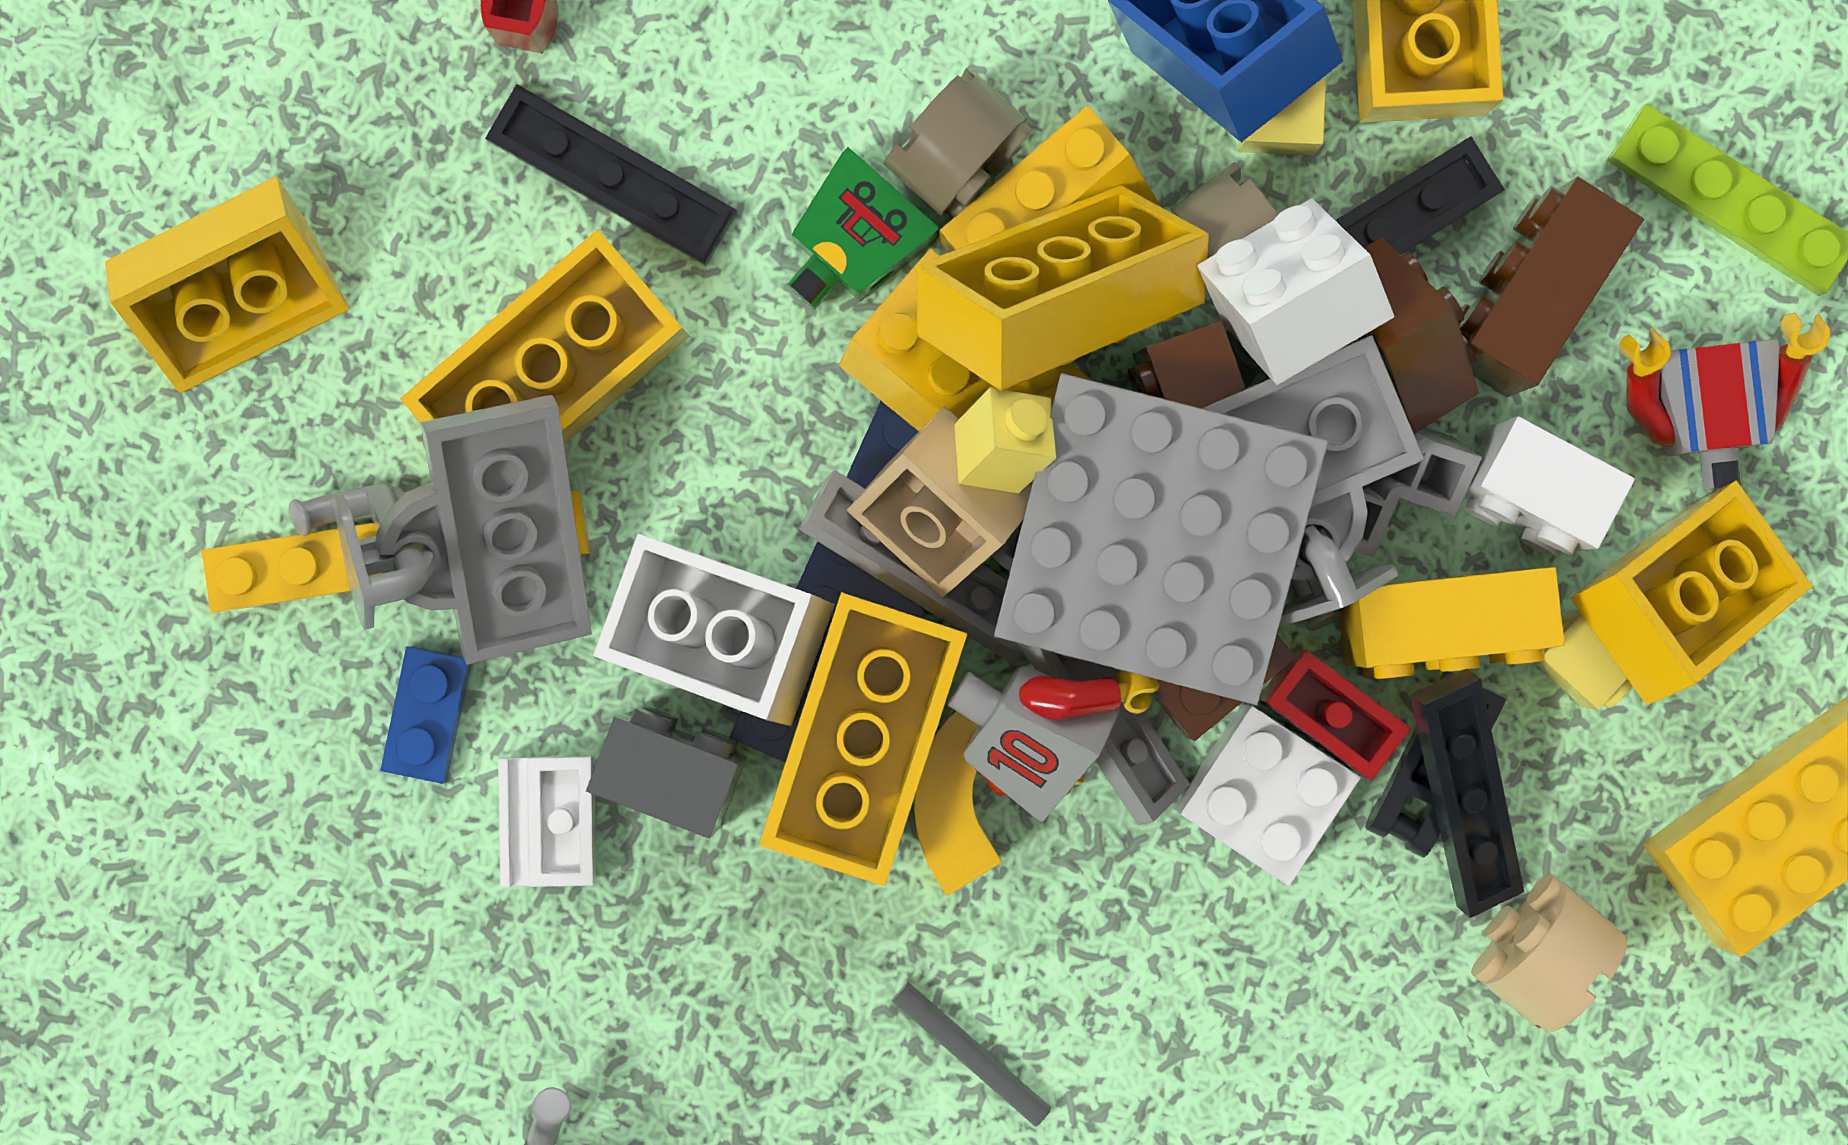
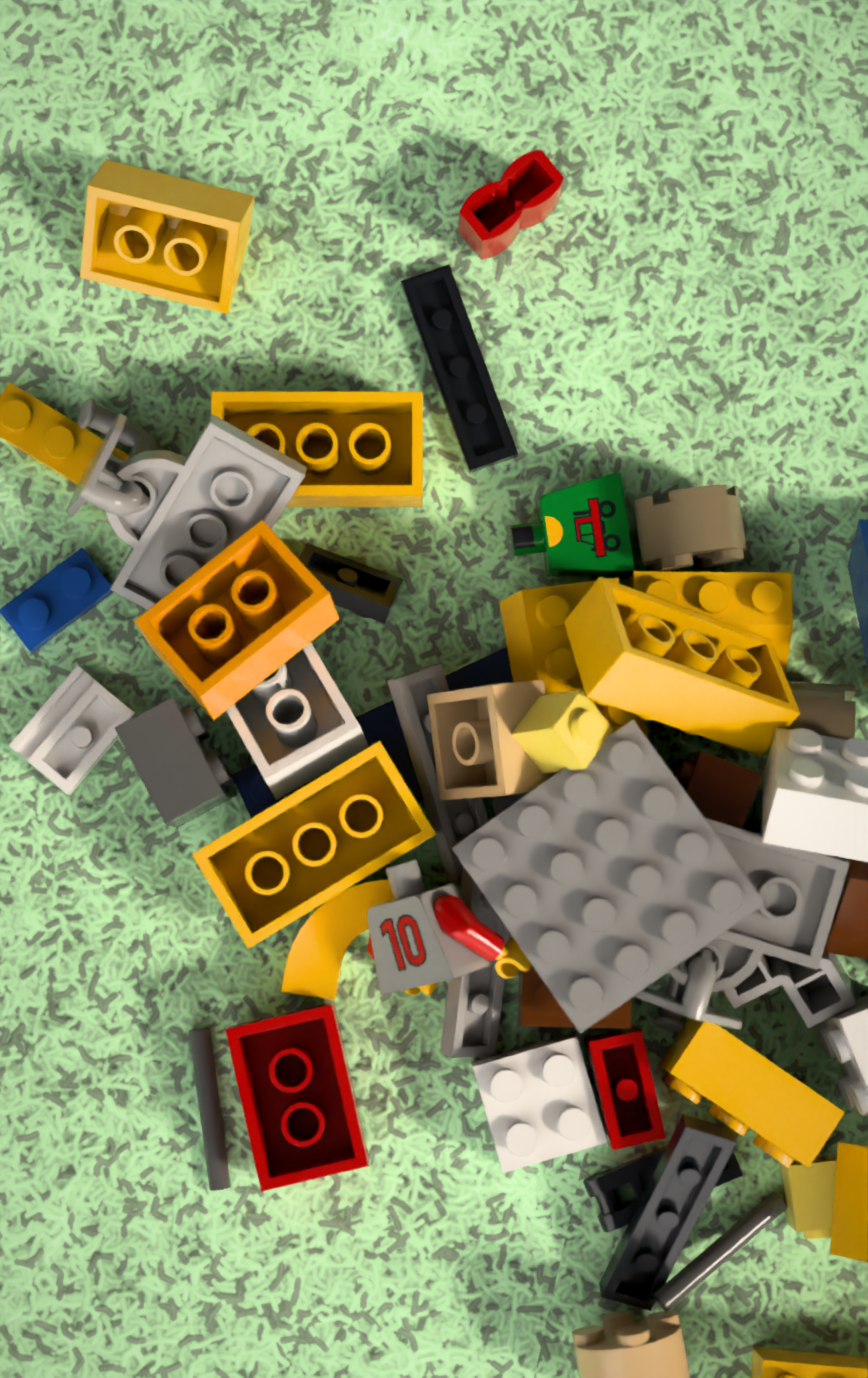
camera: 35 degrees right, 5 degrees down
none -> light orange brick [134,520,339,720]
none -> red brick [225,1002,370,1192]
none -> plate [298,543,404,624]
none -> dark grey bar [653,1192,787,1312]

